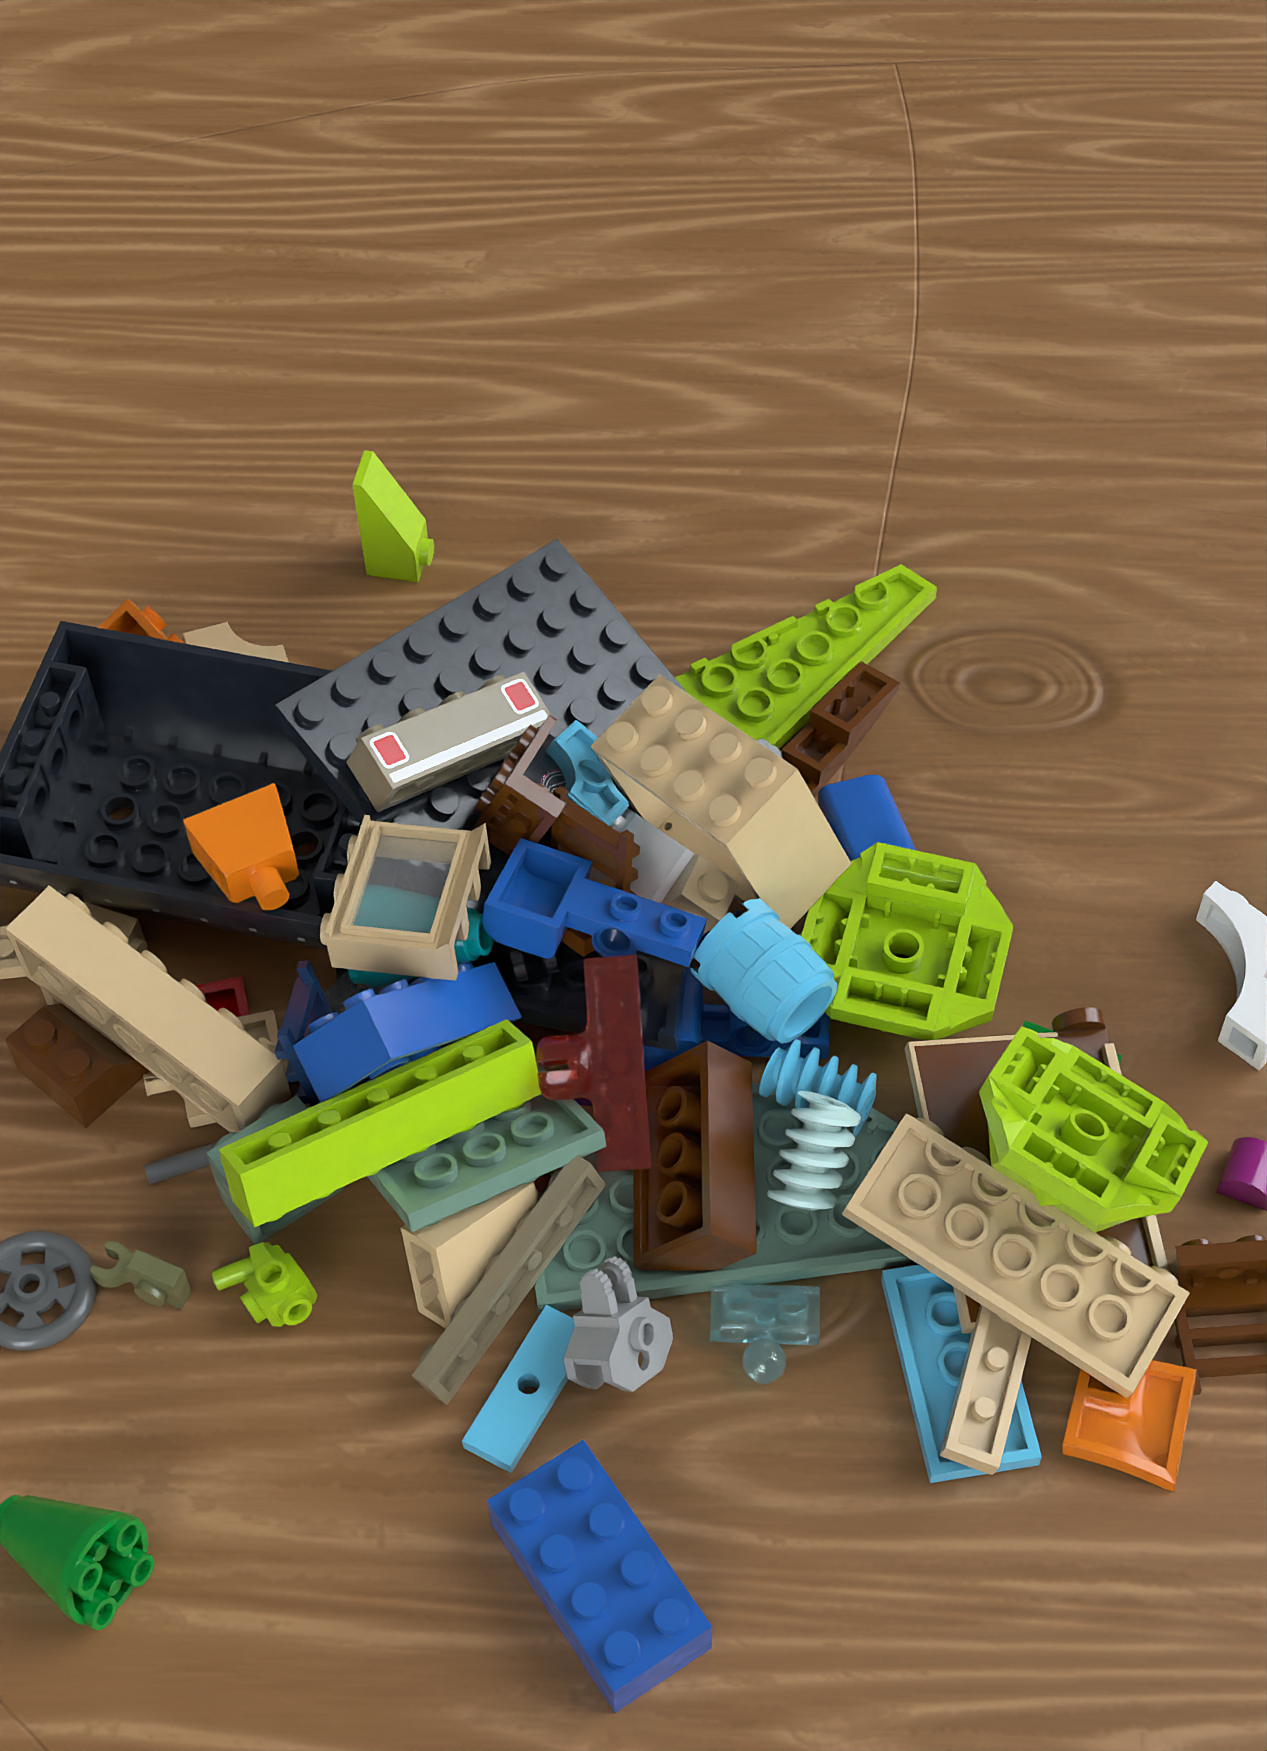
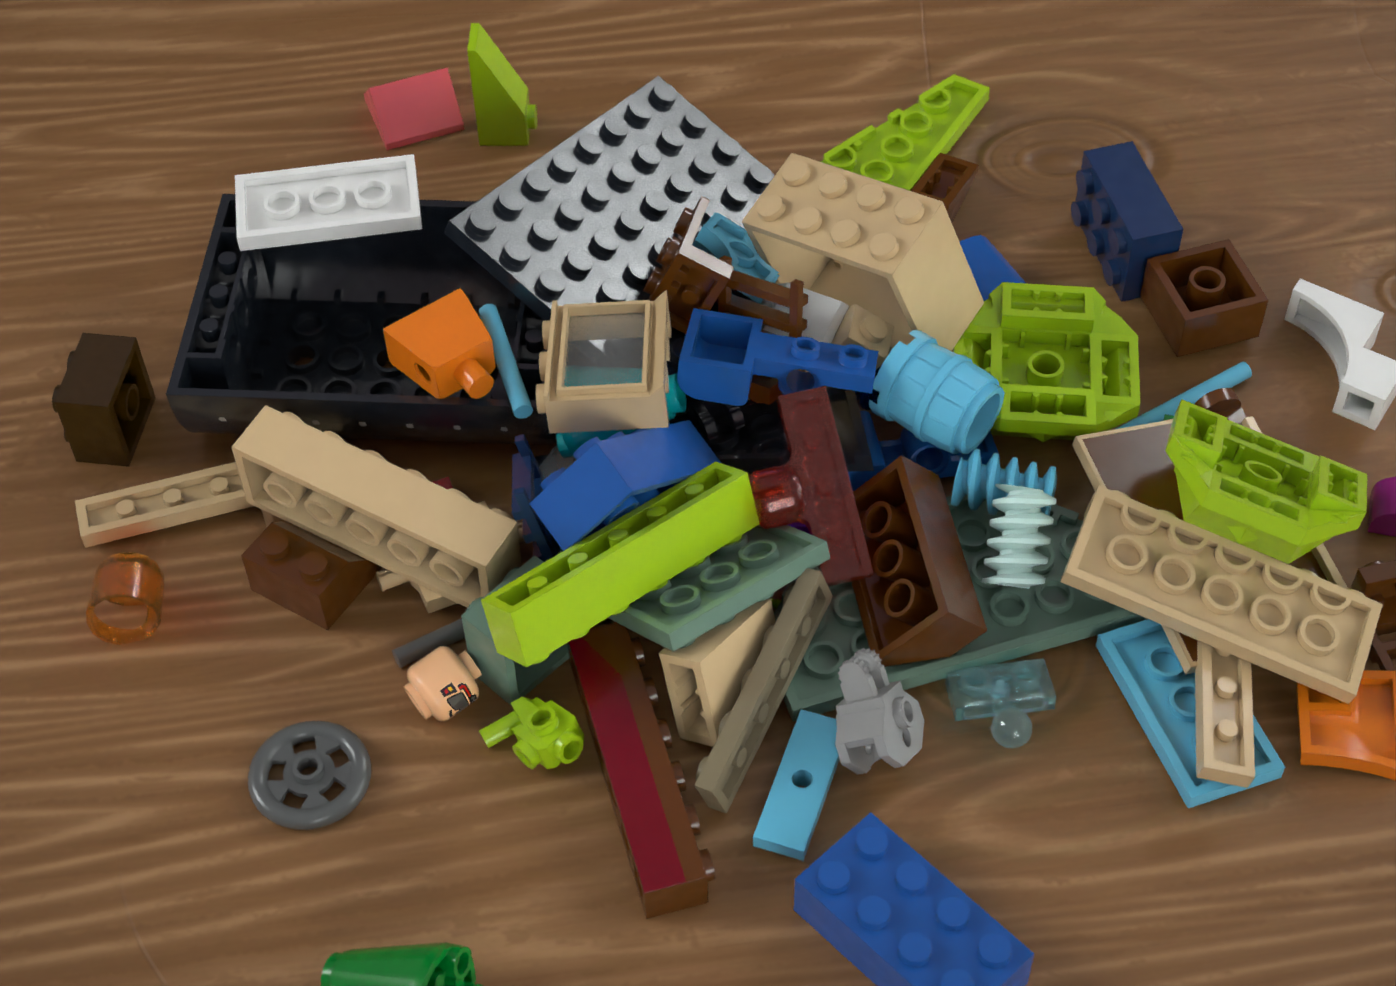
camera: 10 degrees left, 5 degrees down
olive plate [90,1241,192,1310] -> none
brick [346,672,552,812] -> none
none -> white plate [235,154,423,251]
none -> coral slope [364,68,464,150]
none -> light nougat head [403,646,482,721]
none -> medium azure bar [479,304,533,419]
none -> brick [567,622,715,919]
none -> dark blue brick [1071,141,1183,302]
none -> medium azure bar [1113,361,1252,430]
none -> reddish brown brick [1140,239,1269,357]

